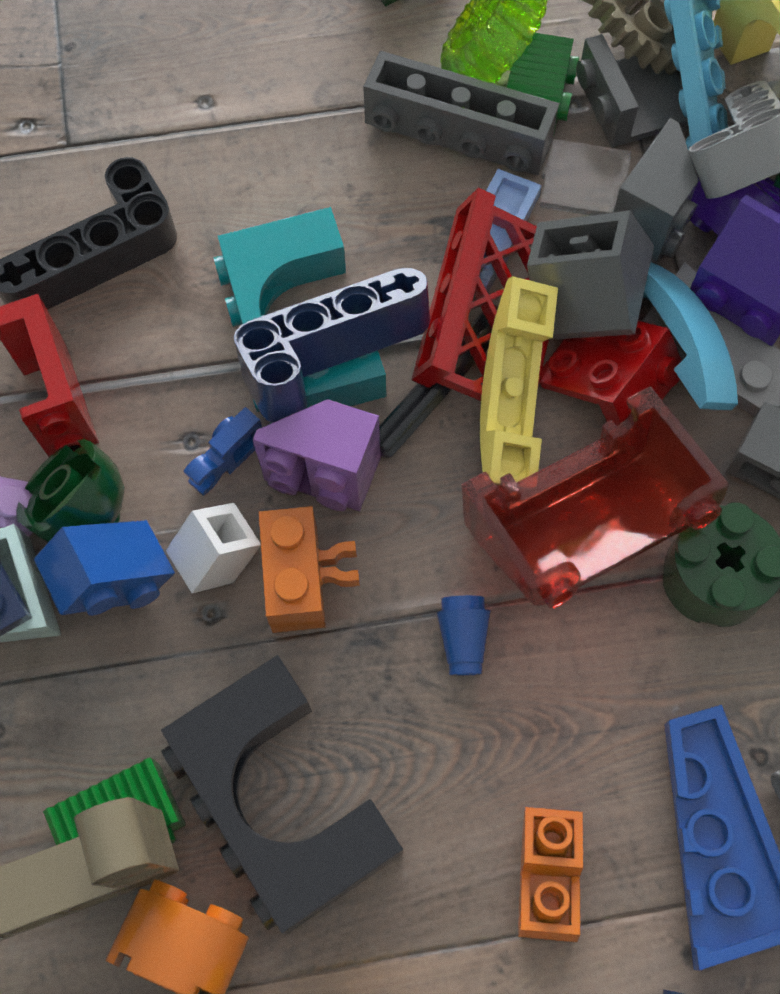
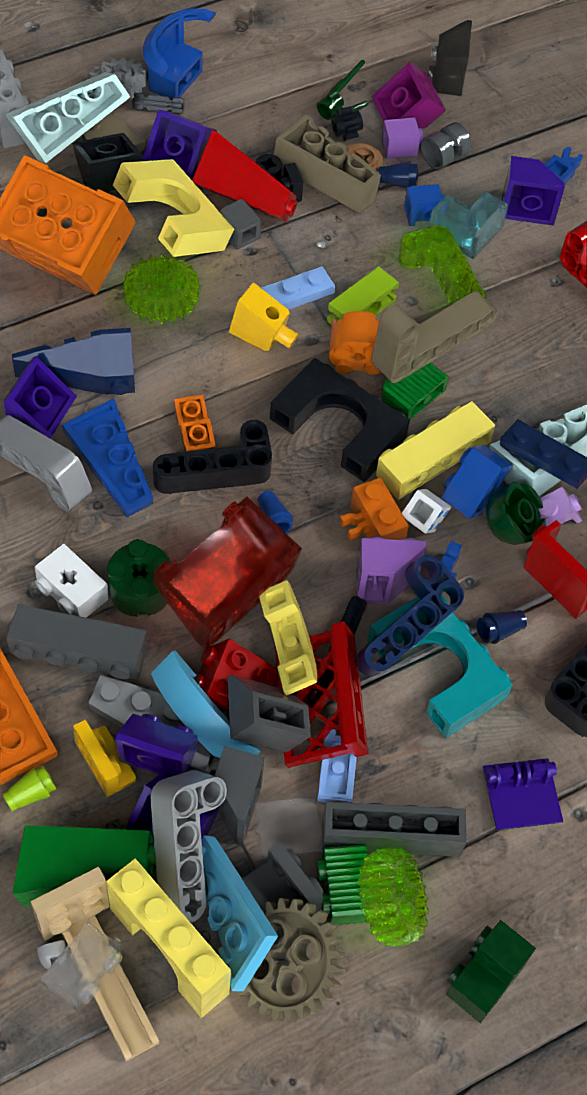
camera: 155 degrees right, 10 degrees down
none -> black beam [153,420,272,494]
none -> light yellow brick [376,401,495,500]
none -> dark blue cone [477,610,527,644]
none -> dark purple hinge [483,758,563,830]

